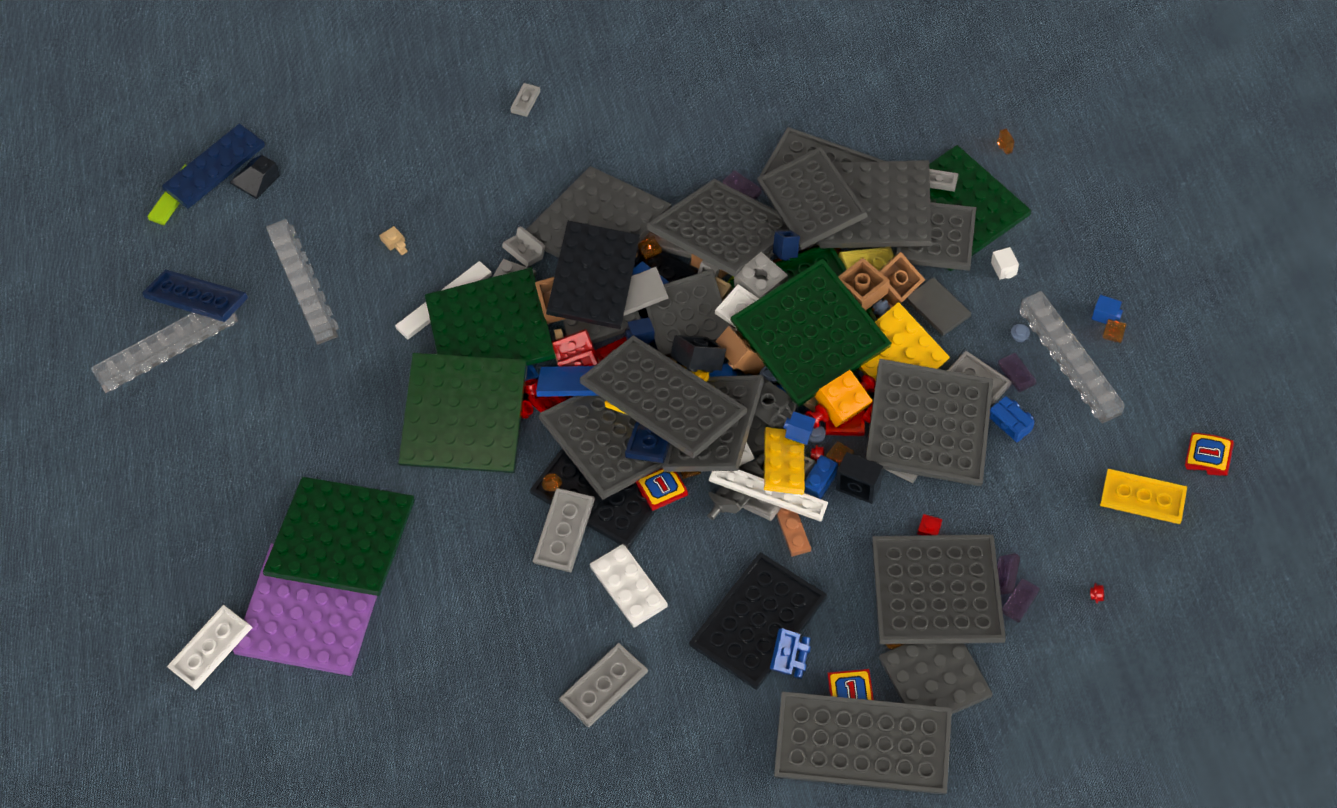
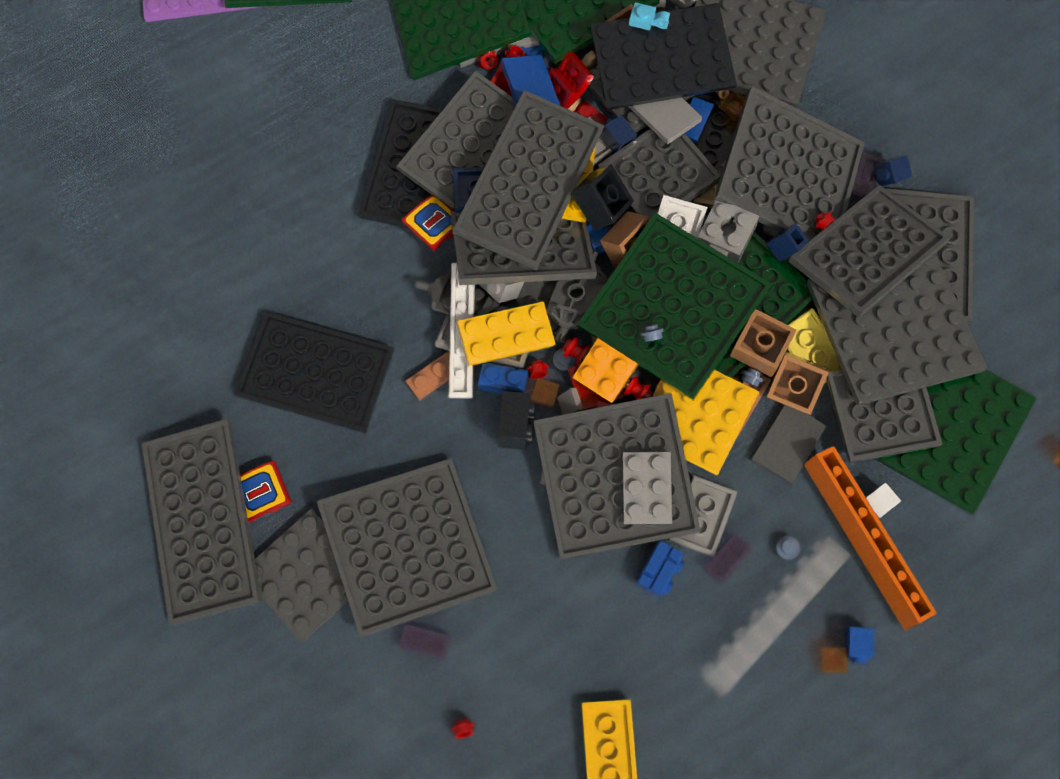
camera: 70 degrees right, 15 degrees up
light grey tile [533,488,595,573] -> none
clear orange plate [542,473,562,491] -> none
light grey tile [559,643,648,728] -> none
white plate [590,544,668,628] -> none
plate [770,628,811,679] -> none
blue brick [783,411,816,445] -> none
red plate [917,514,943,536] -> none
light grey plate [929,169,958,192] -> none
clear purple plate [997,553,1020,595] -> none
none -> light grey tile [557,388,583,415]
none -> light grey plate [623,452,672,524]
none -> medium azure plate [629,2,670,31]
none -> sand blue plate [640,324,664,342]
none -> orange brick [804,446,937,631]
none -> red plate [814,212,836,232]
none -> dark blue brick [873,155,912,186]

